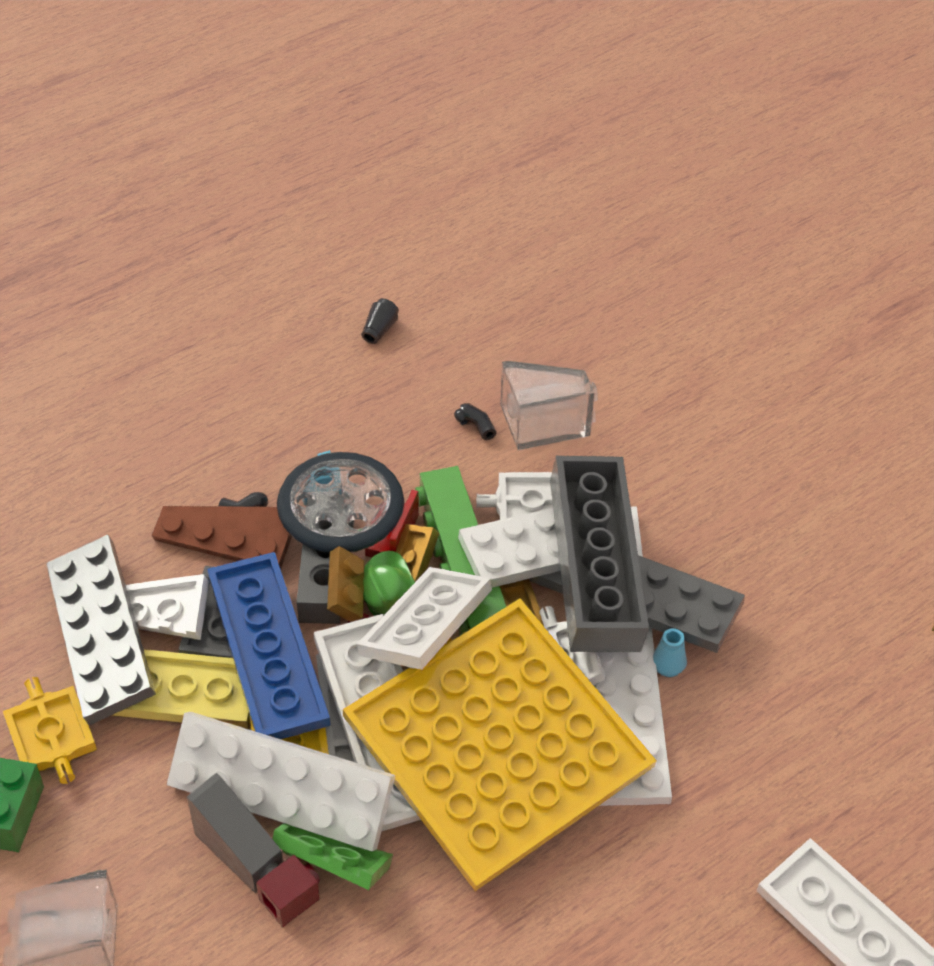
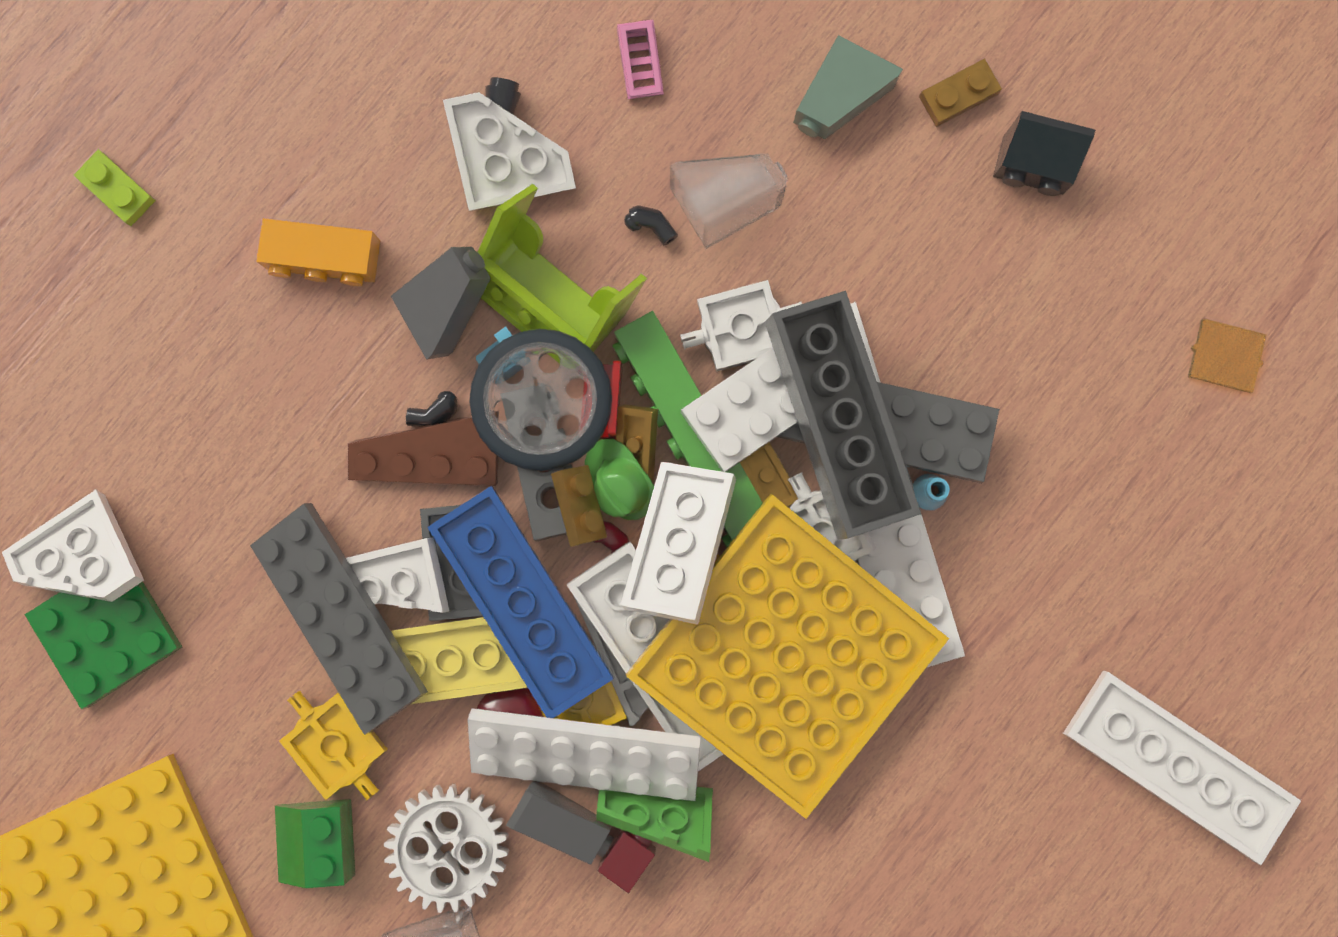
camera: 10 degrees left, 35 degrees up
none -> lime plate [73,149,156,226]
none -> light orange brick [256,218,381,286]
none -> white gear [384,784,509,913]
none -> dark grey slope [391,247,491,360]
none -> white plate [443,92,576,211]
none -> lime windscreen [478,184,647,369]
none -> bright pink slope [617,20,664,100]
none -> sand green slope [793,35,903,139]
none -> pearl gold plate [919,58,1002,127]
none -> black slope [993,111,1096,196]

